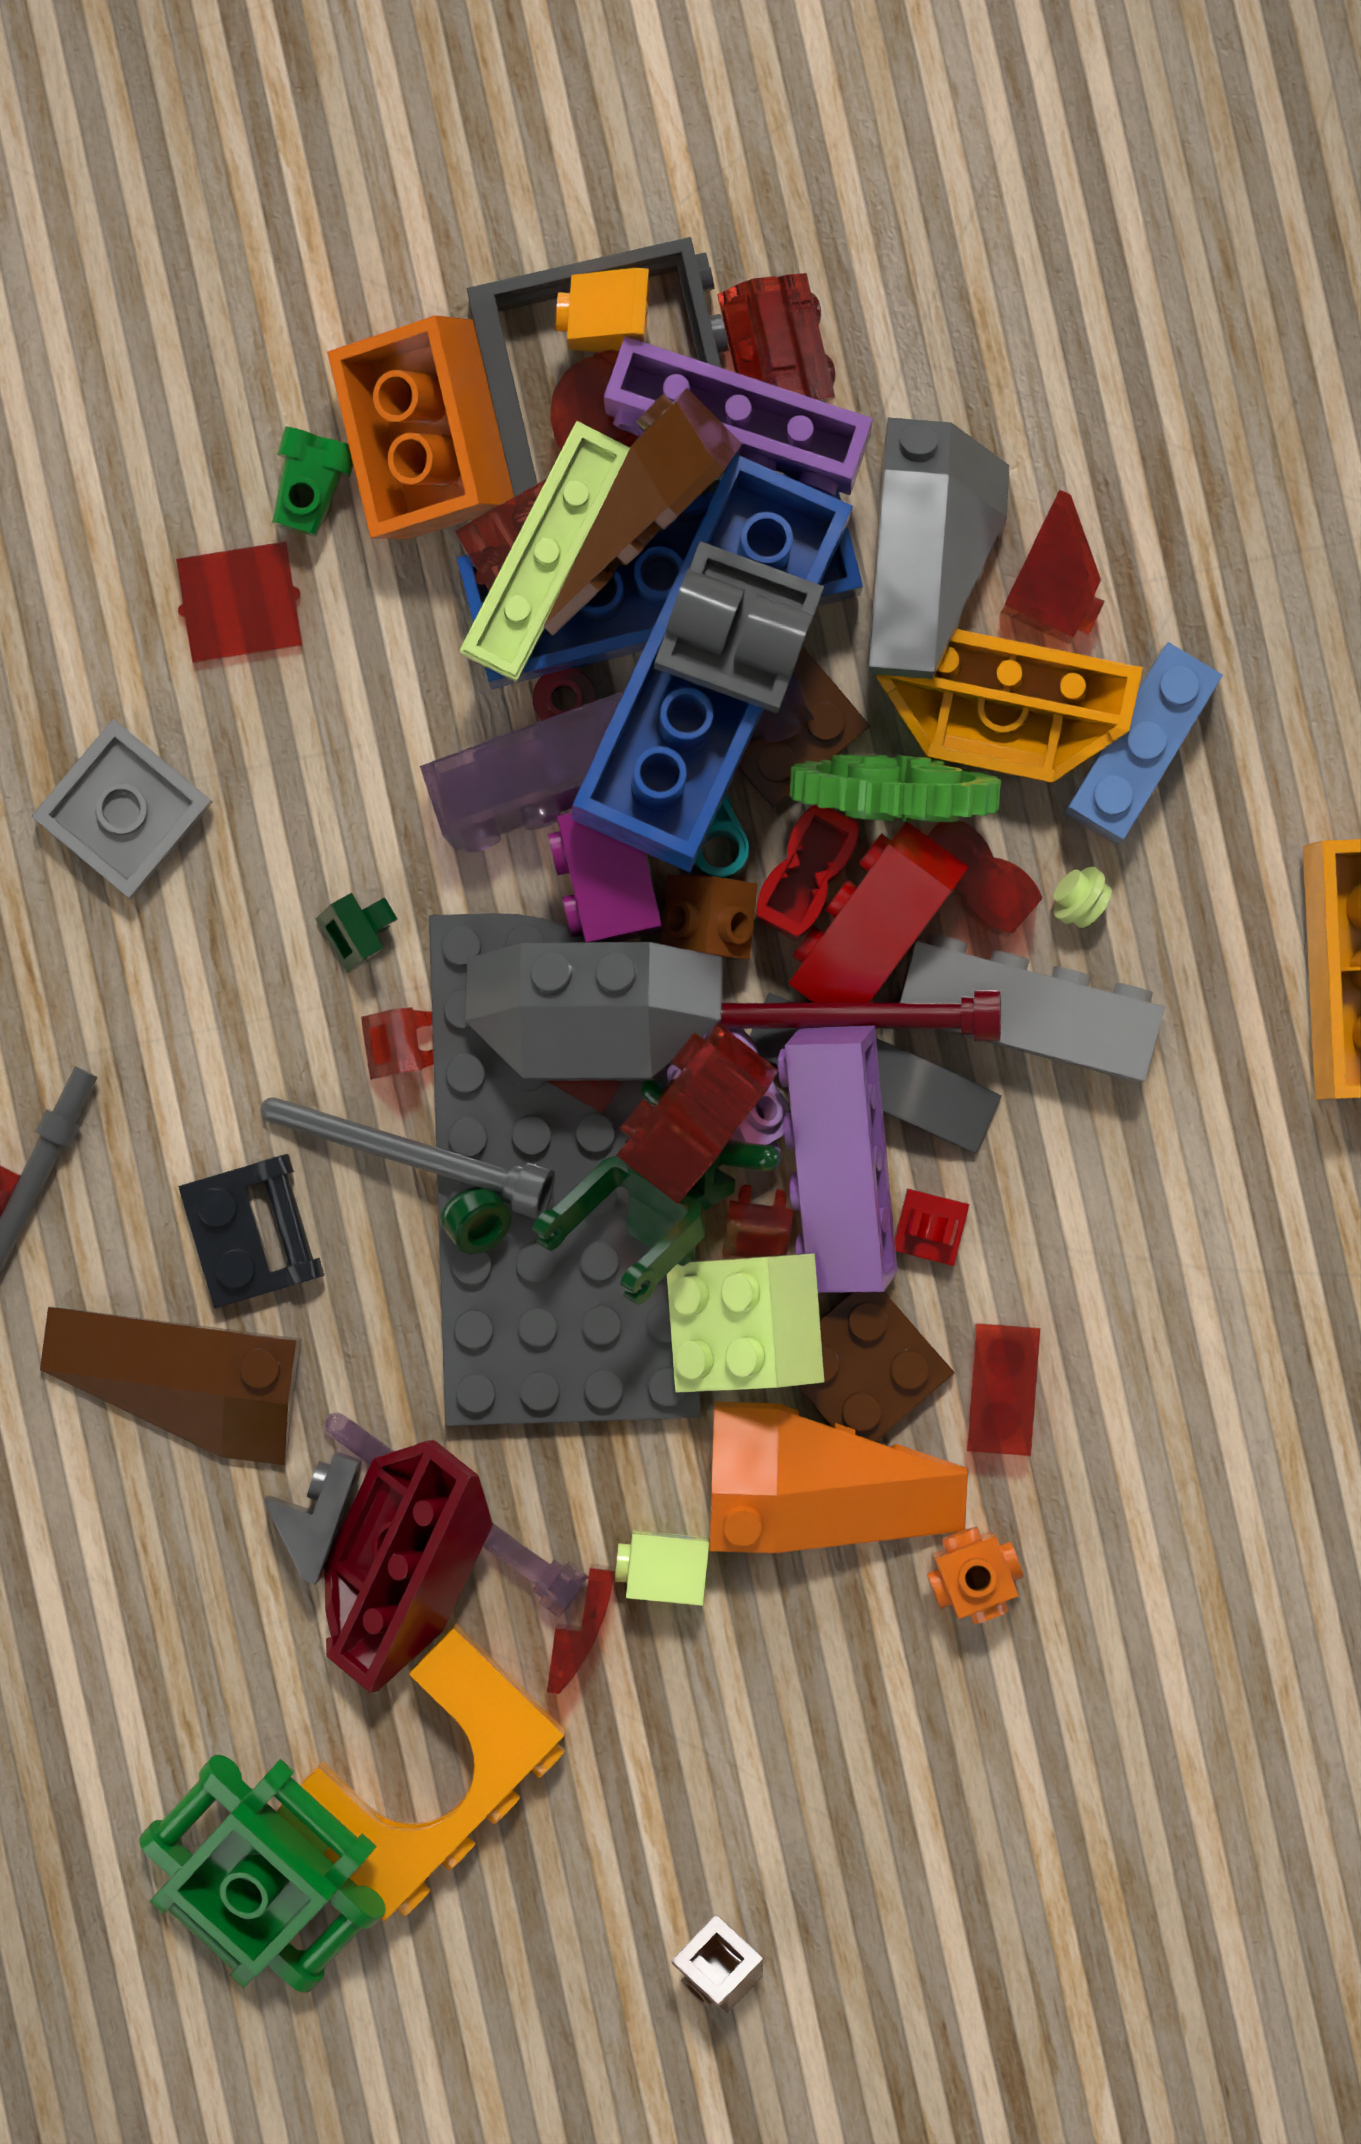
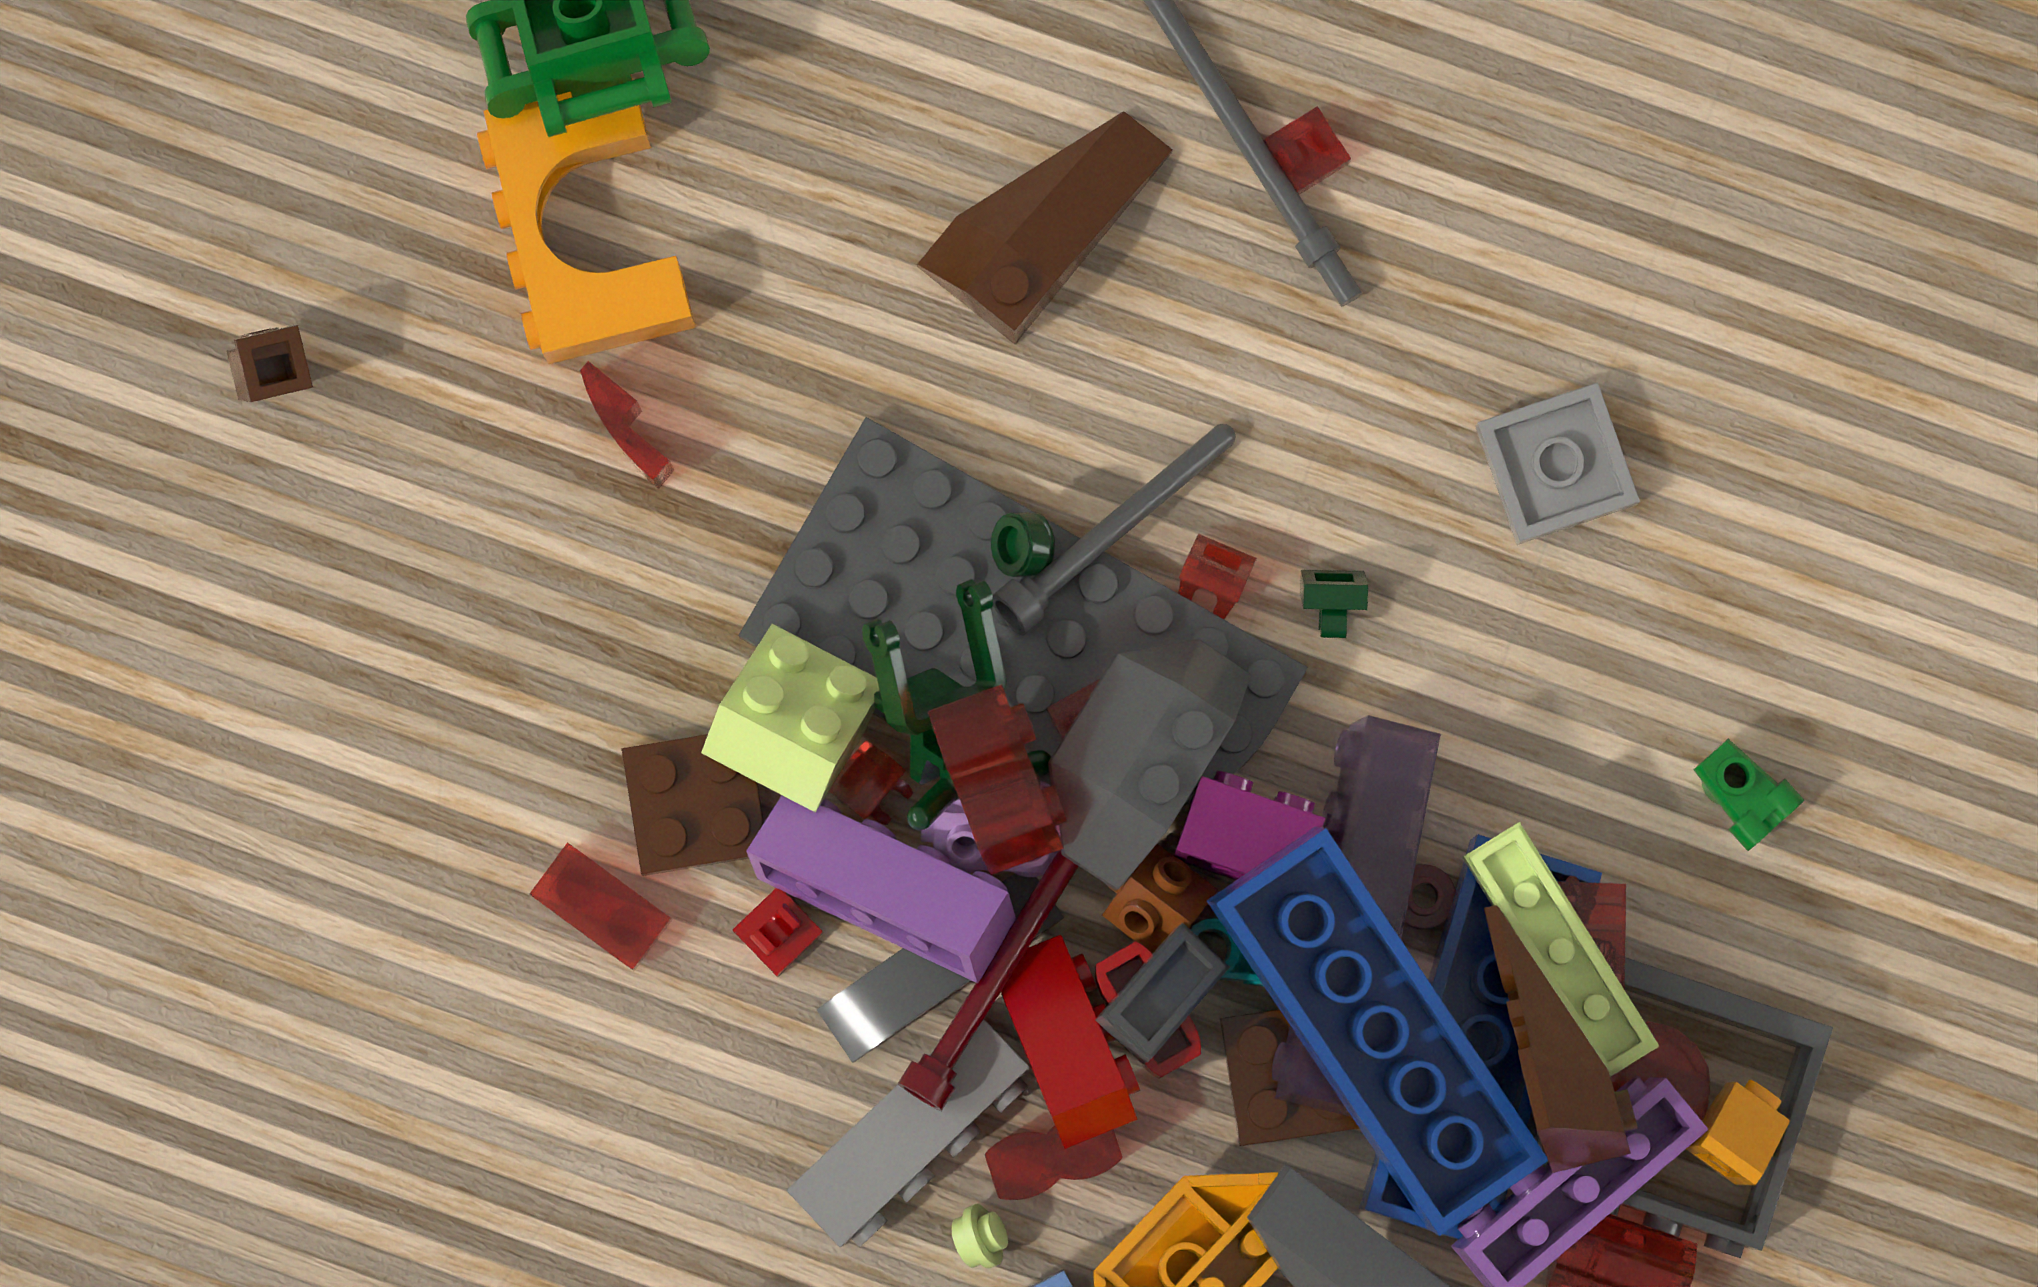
camera: 125 degrees right, 5 degrees down
clear red piece [176,541,303,663] -> none
black plate [178,1154,325,1309] -> none
flat silver slope [264,1452,362,1585] -> none
piece [324,1412,589,1618] -> none
dark red wedge [324,1440,493,1693] -> none
orange brick [327,315,516,540] -> none
yellowish green brick [615,1530,709,1606] -> none
dark grey plate [654,541,824,714] -> none
orange wedge [709,1401,968,1553] -> none
bright green gear [790,754,1001,822] -> none
orange brick [927,1526,1024,1624] -> none
none -> dark grey tile [1095,923,1230,1064]

